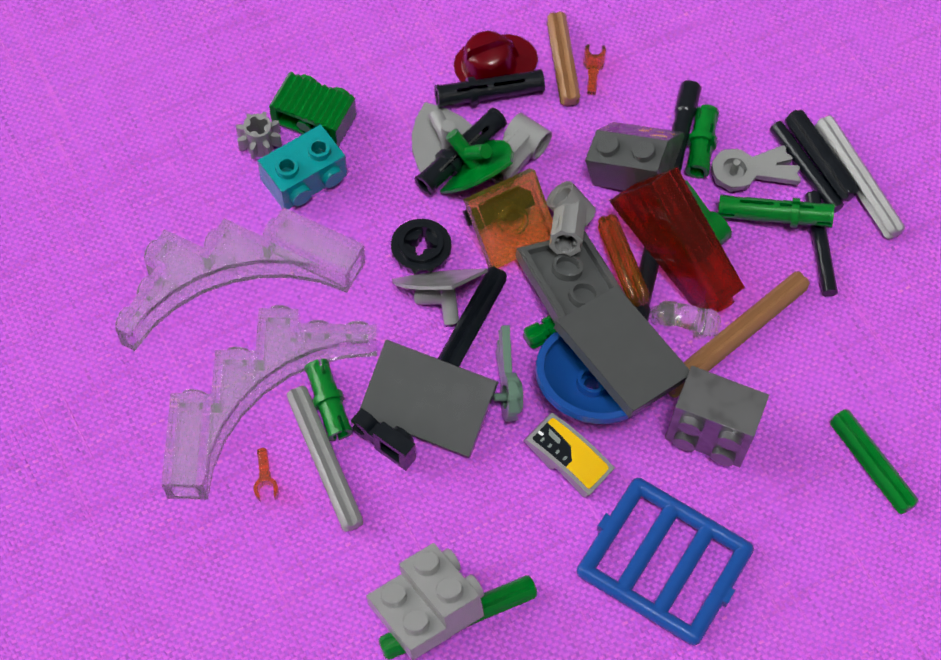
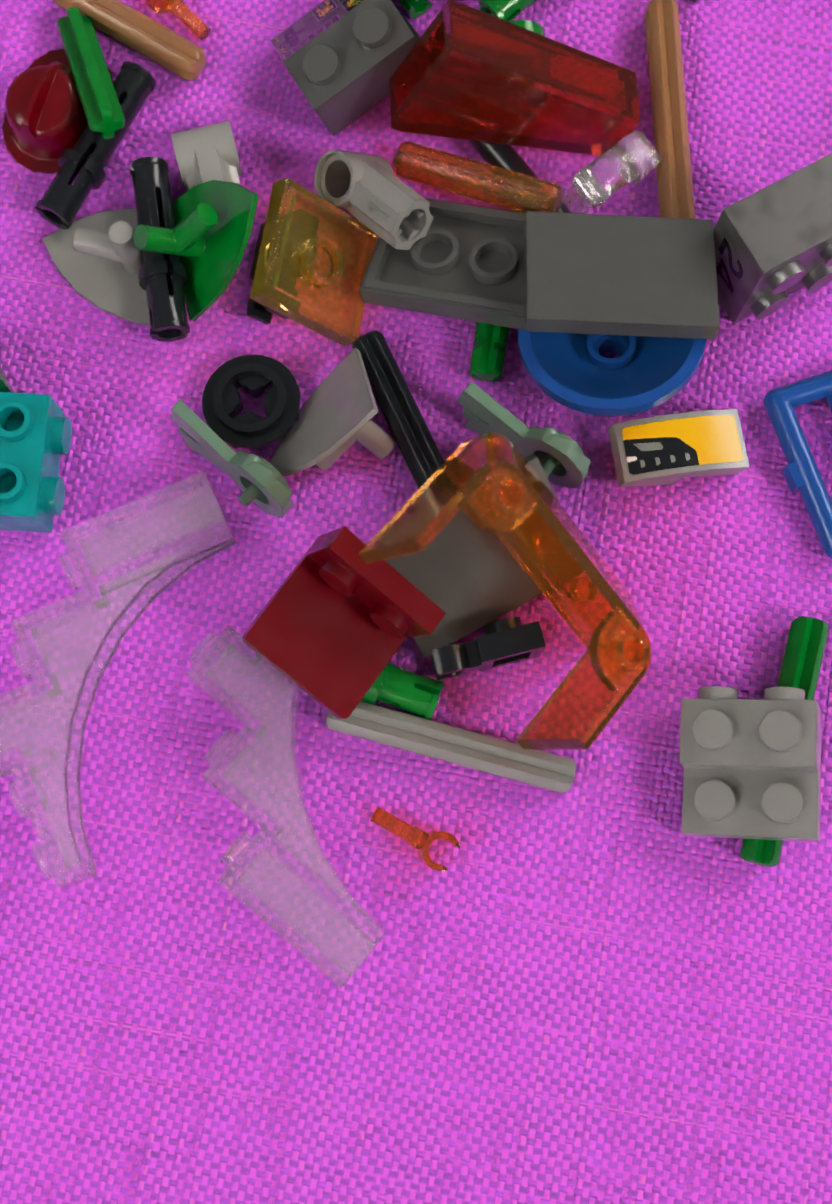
camera: 50 degrees left, 15 degrees up
none -> green axle [57,7,125,139]
none -> piece [170,400,294,518]
none -> dark red bracket [242,526,446,719]
none -> clear orange windscreen [358,433,651,749]

